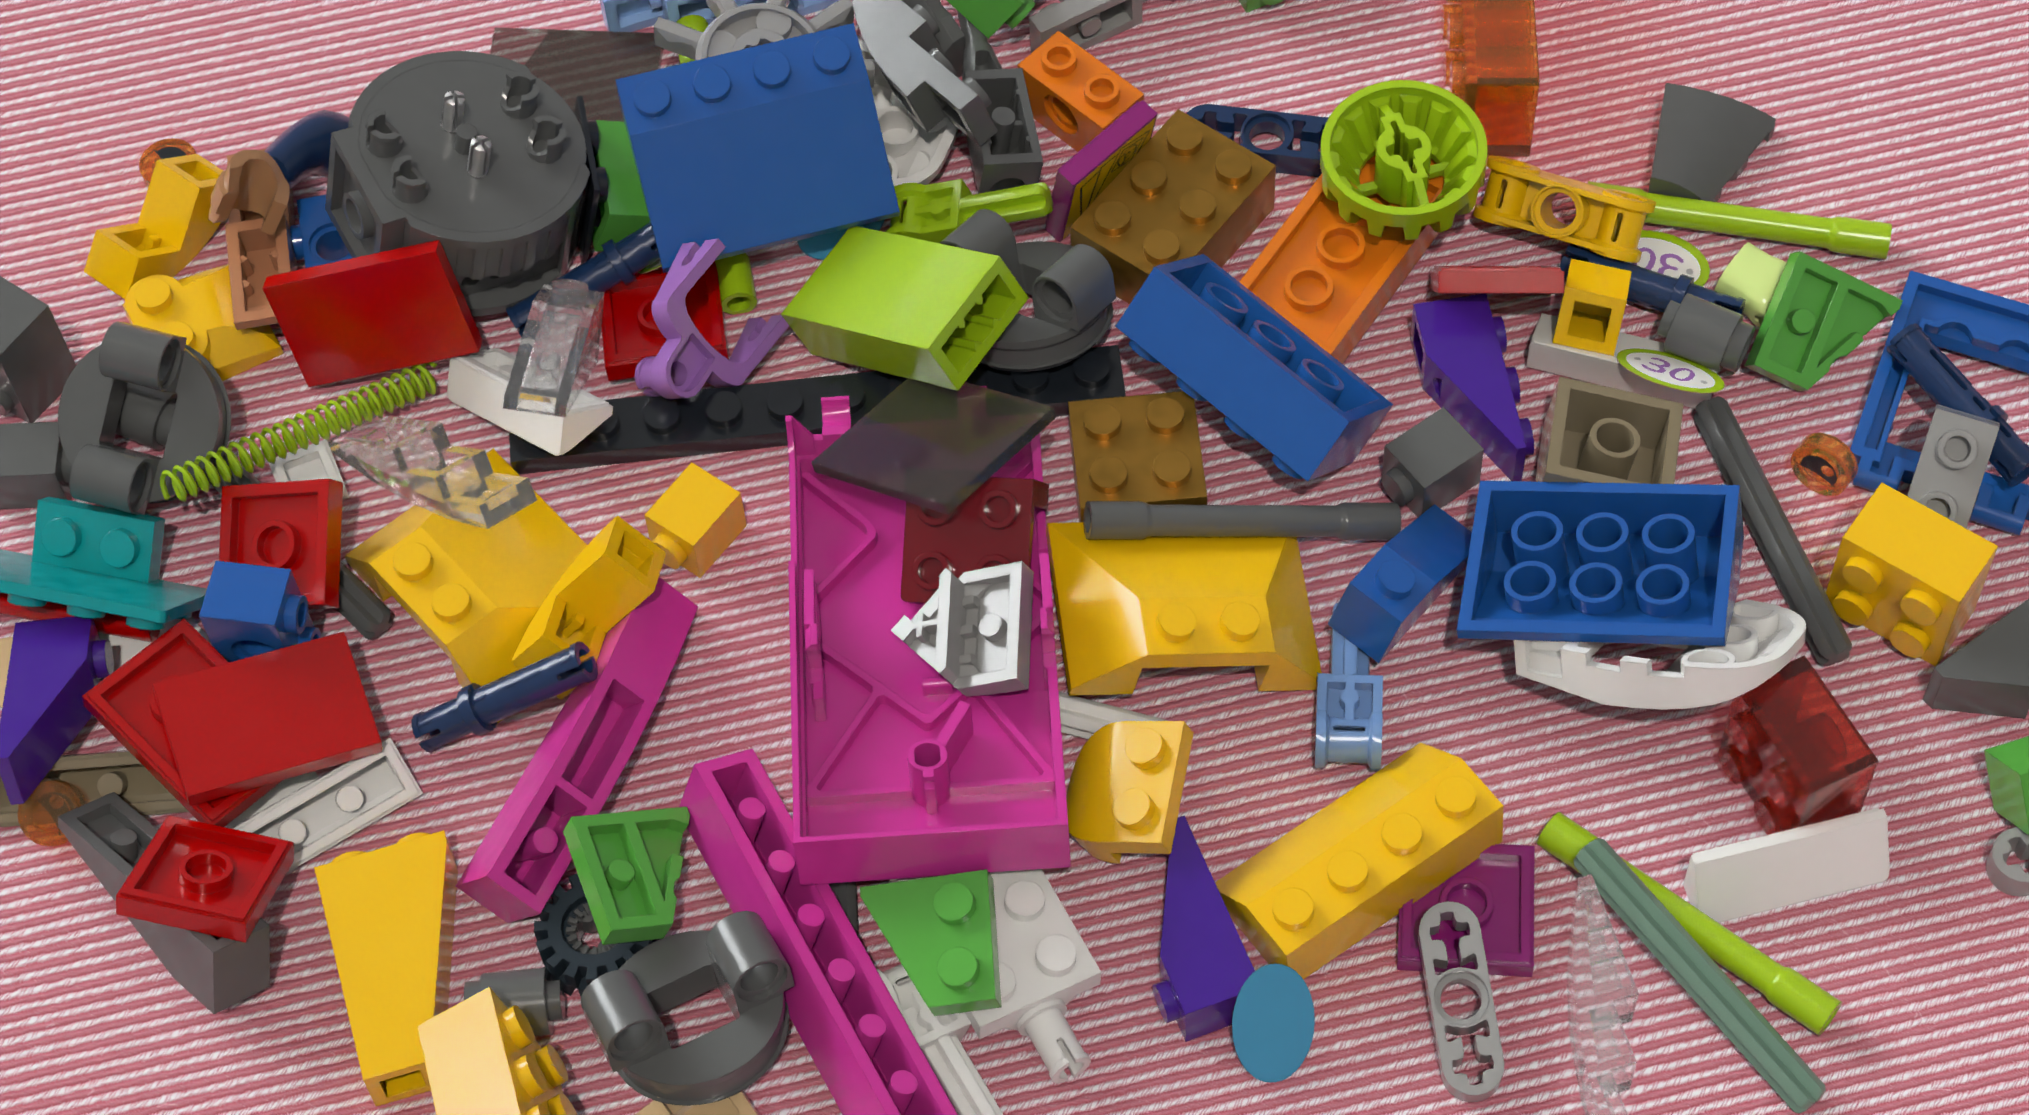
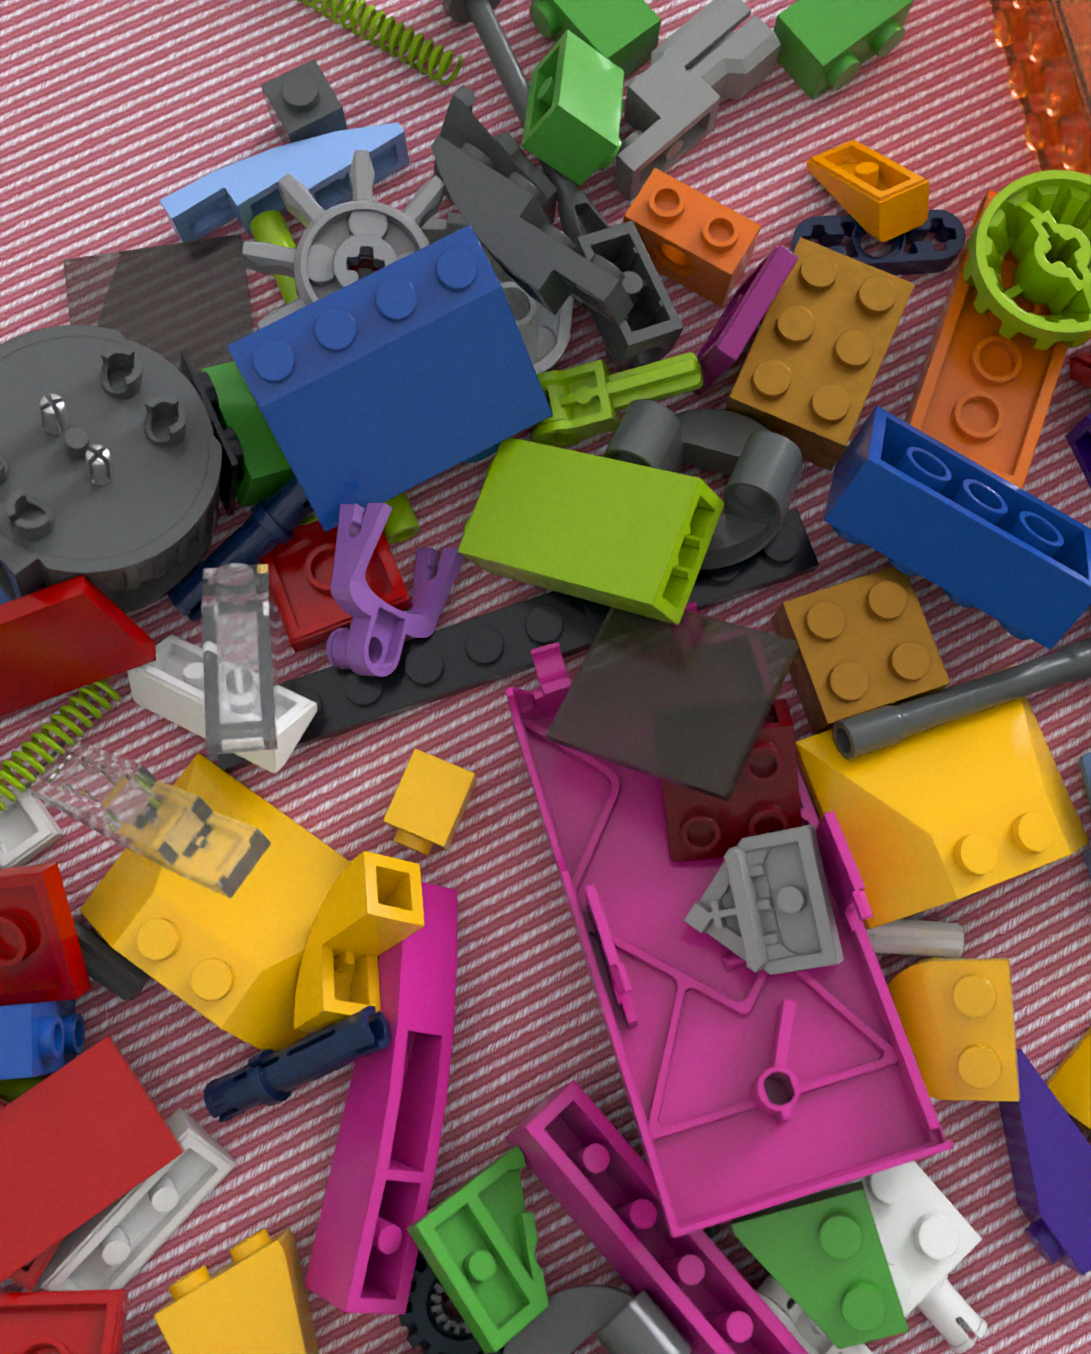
camera: 20 degrees left, 20 degrees up
none -> light orange slope [806,139,929,242]

